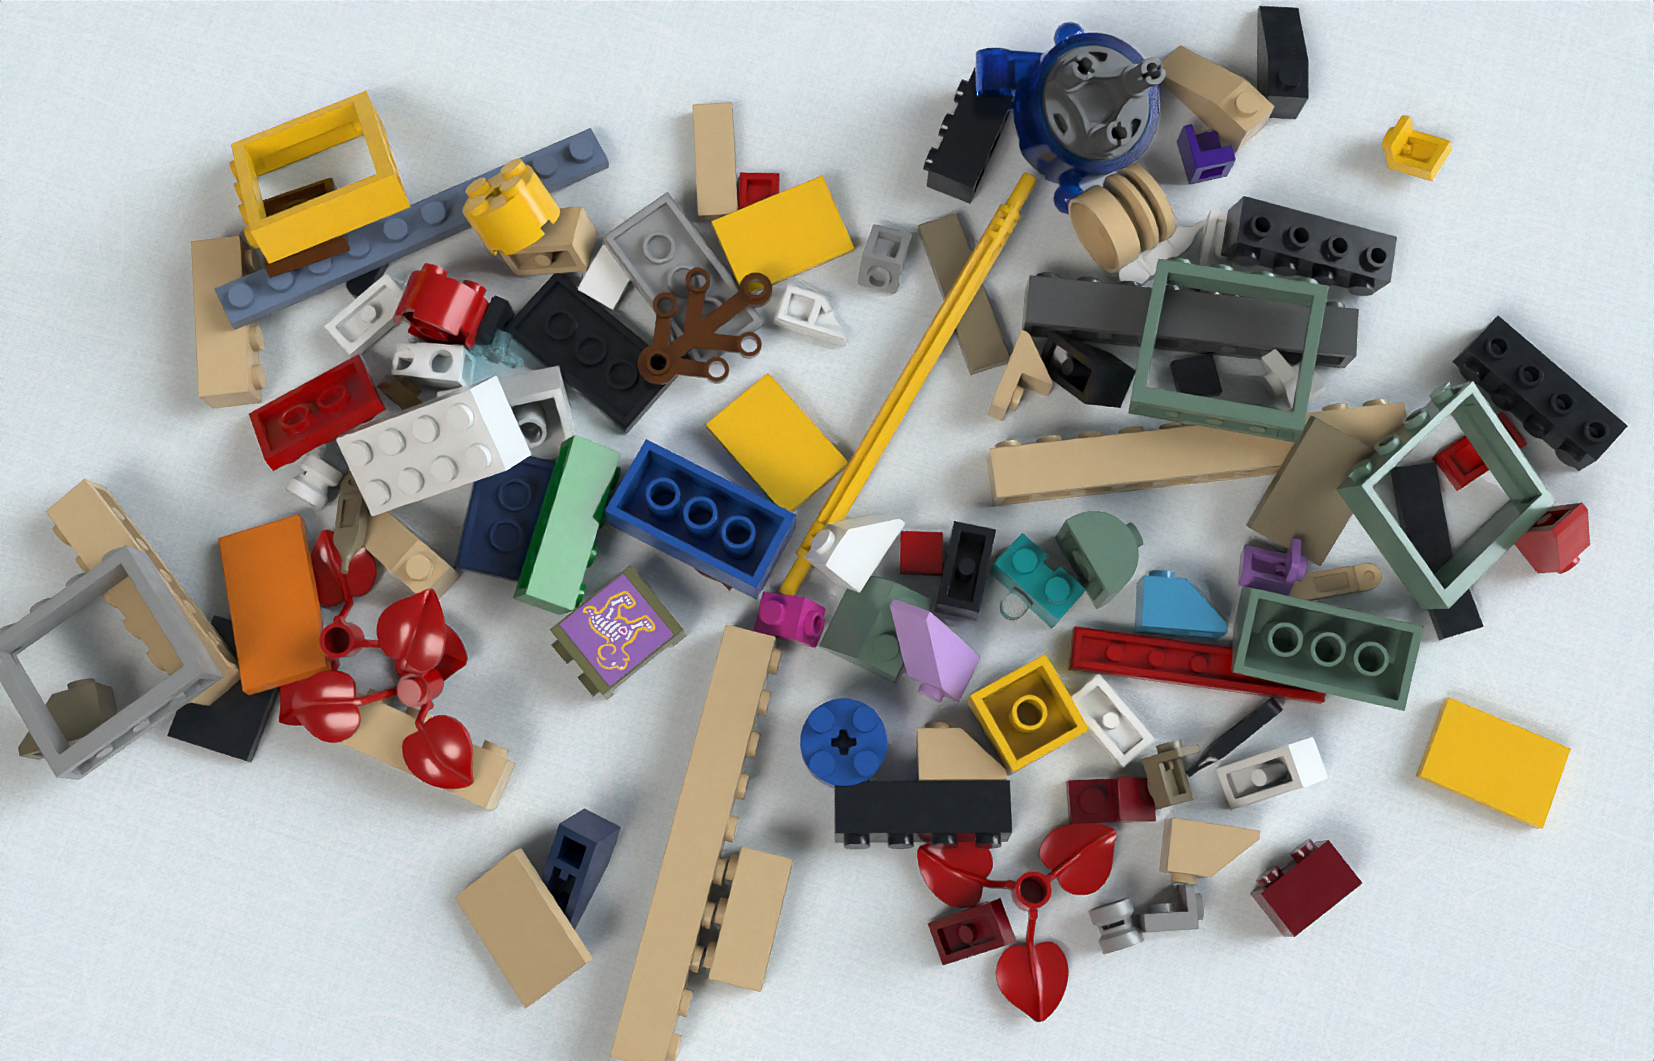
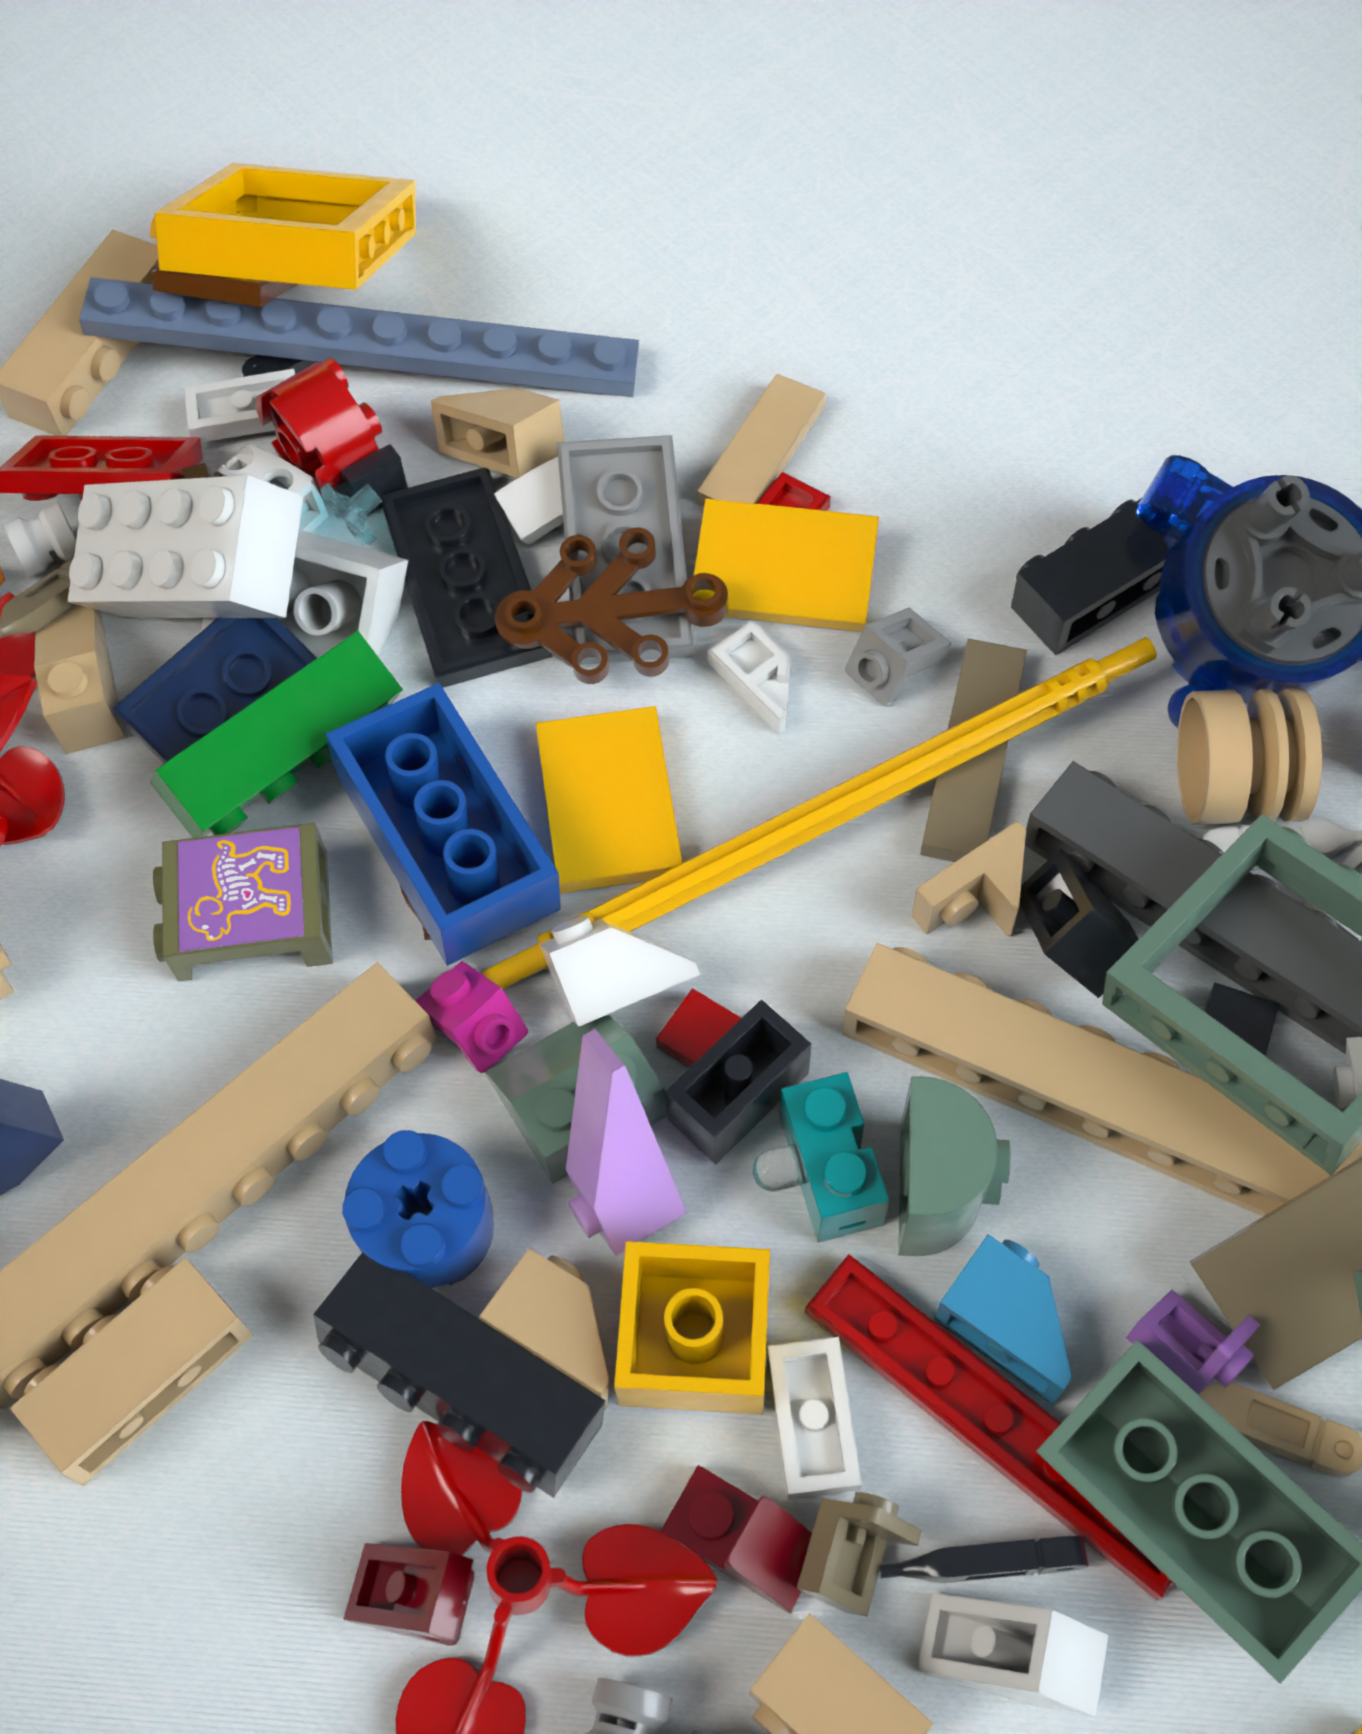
camera: 35 degrees right, 15 degrees down
yellow brick [462,158,560,256] -> none

